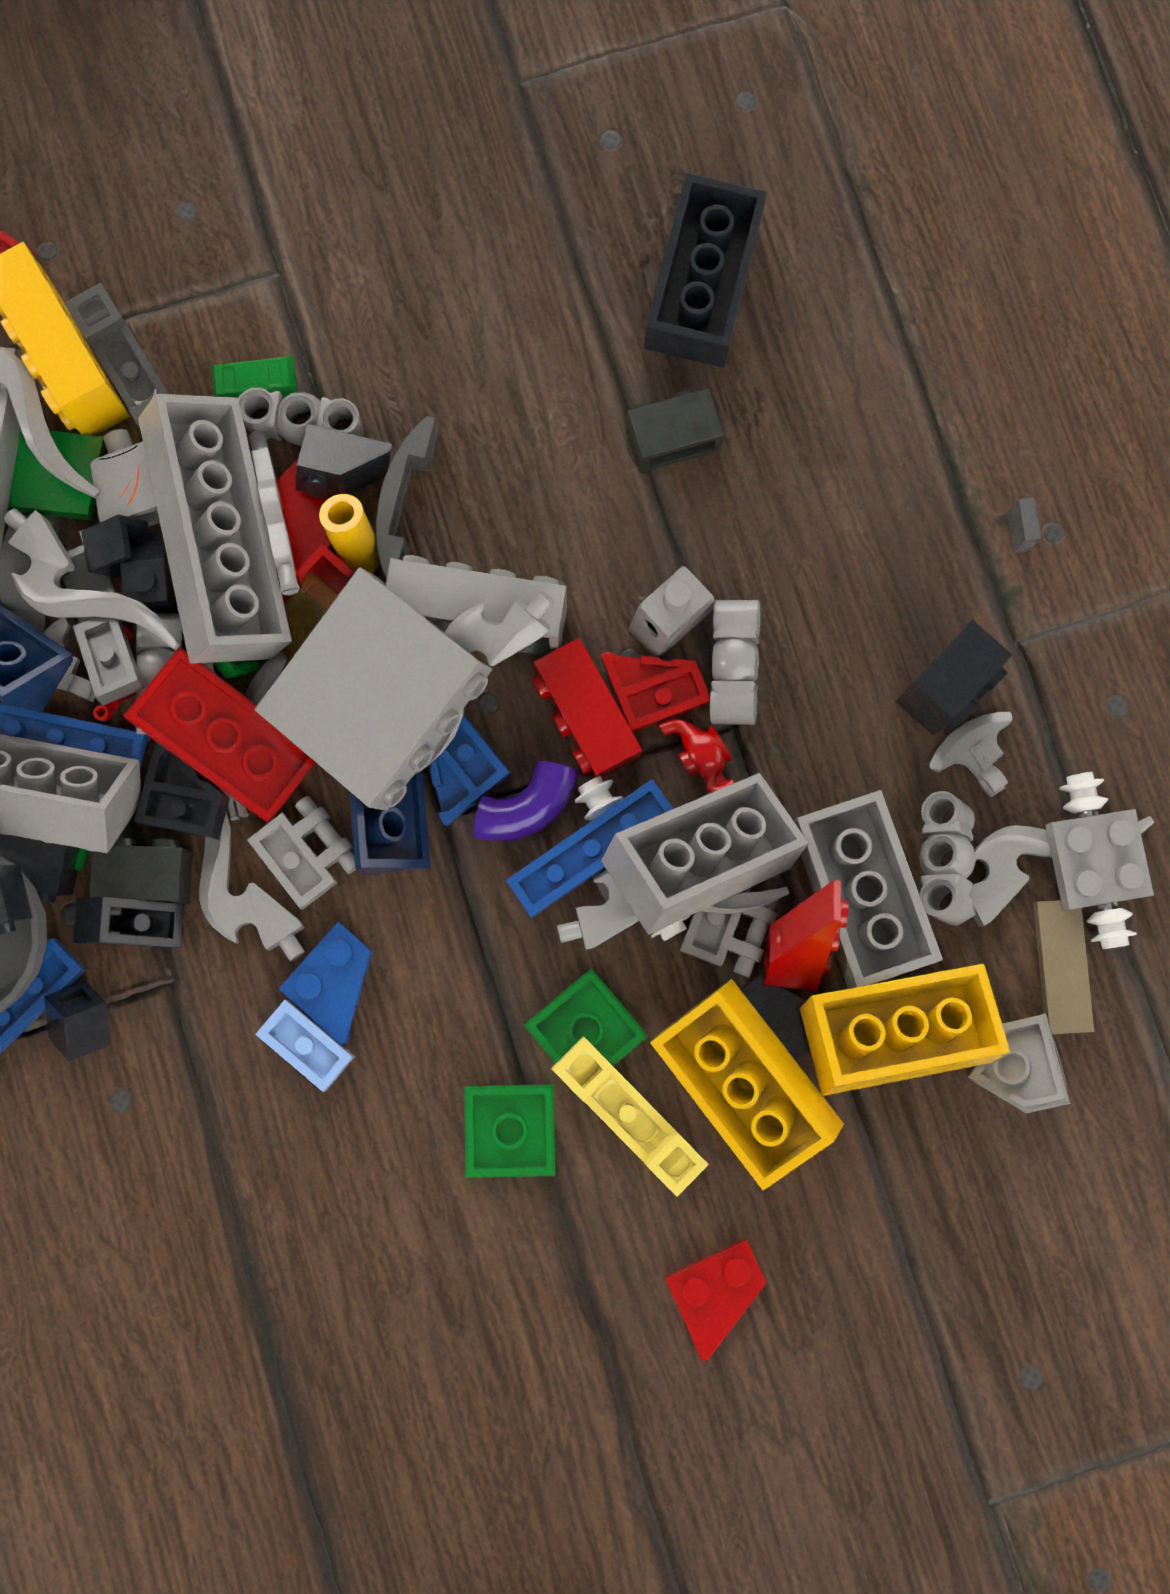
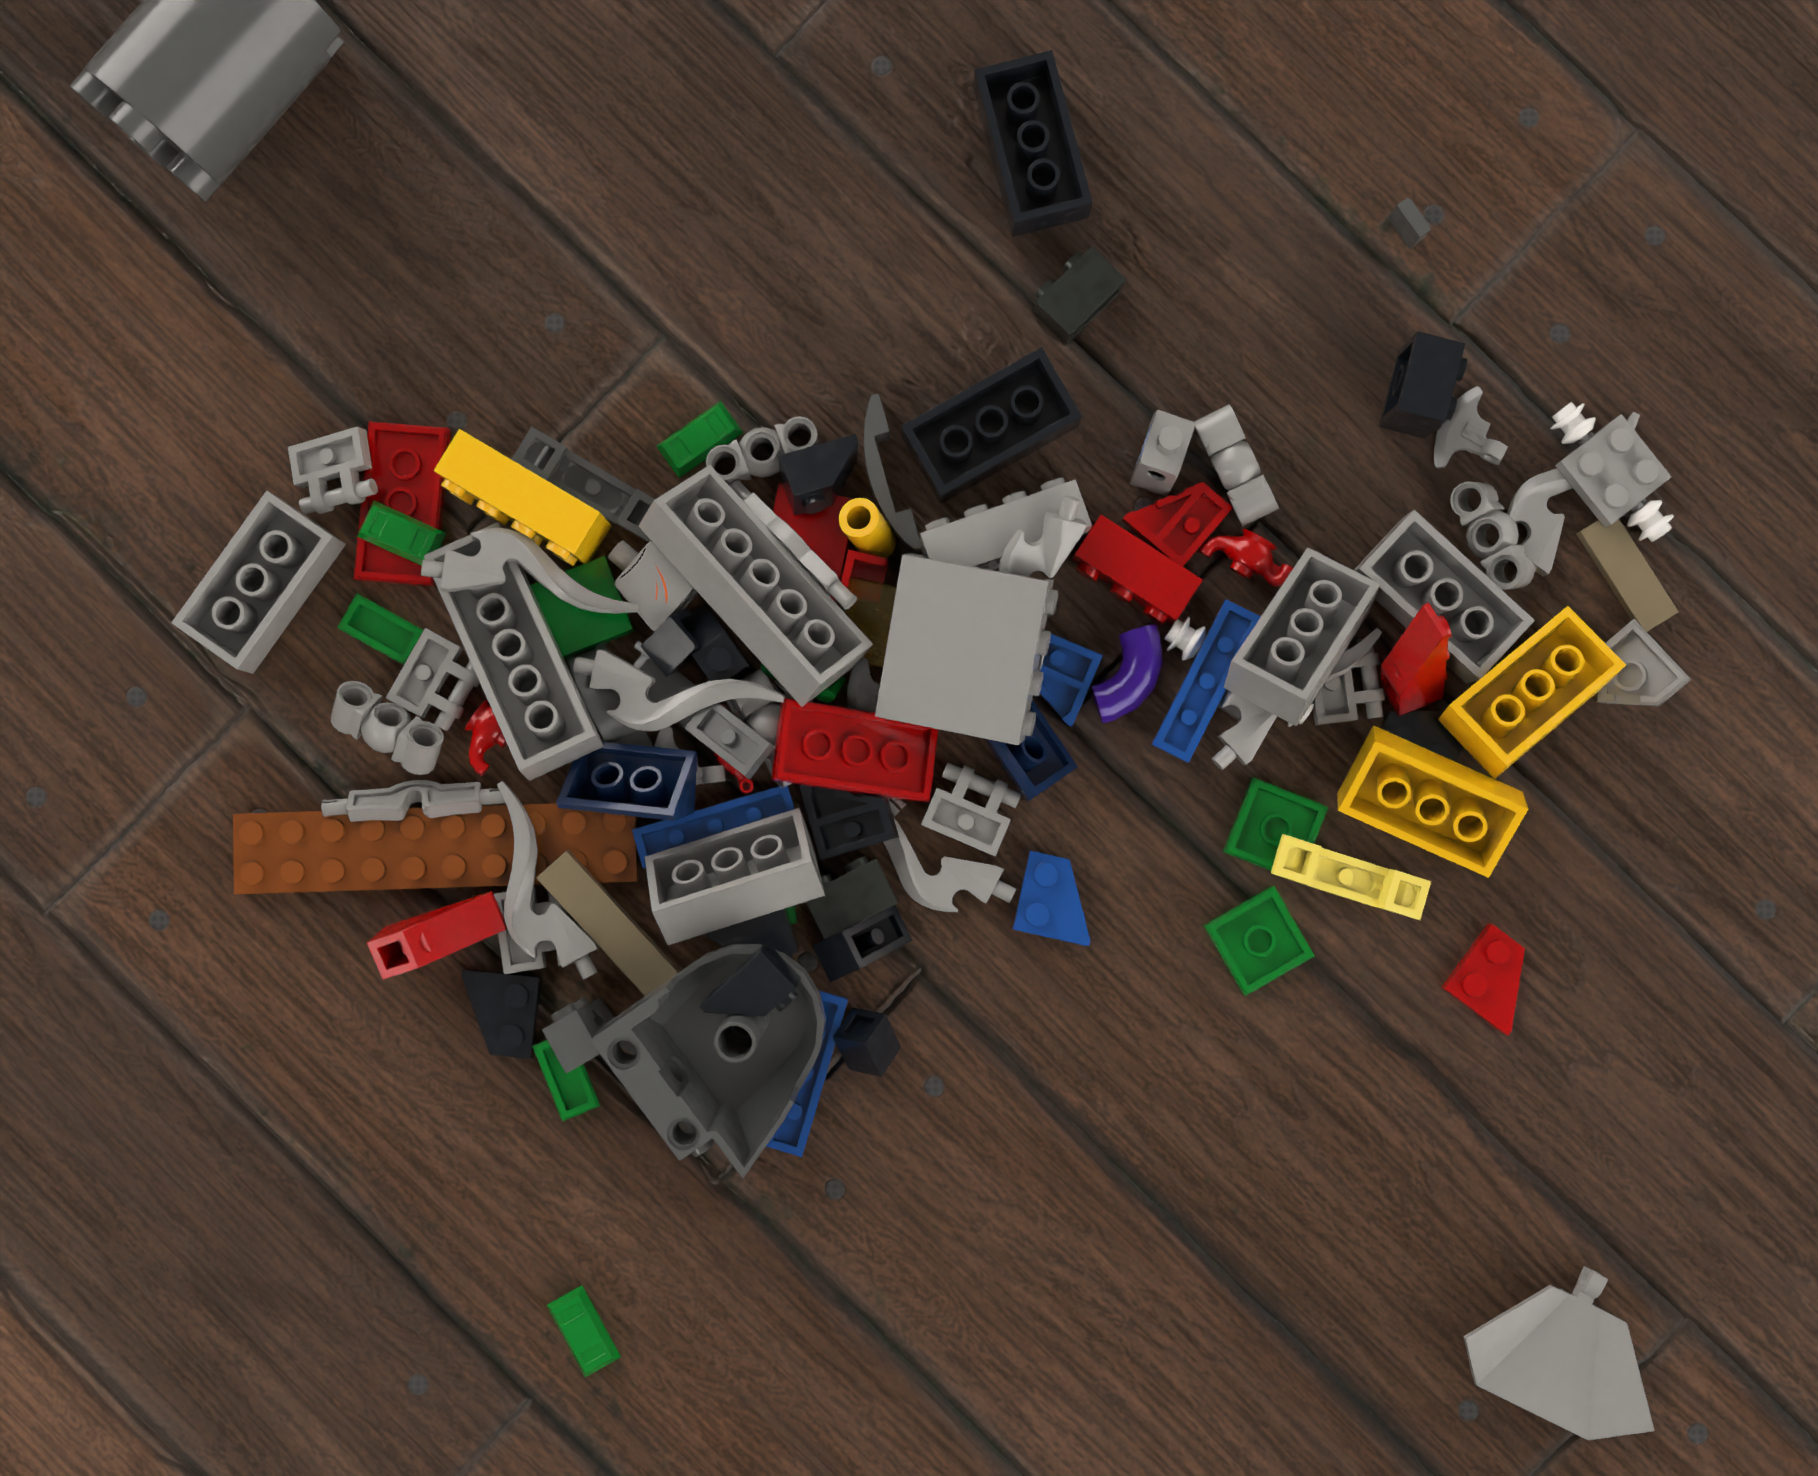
camera: 25 degrees left, 5 degrees up
light blue plate [255,1000,355,1092] -> none
none -> black brick [901,347,1082,504]

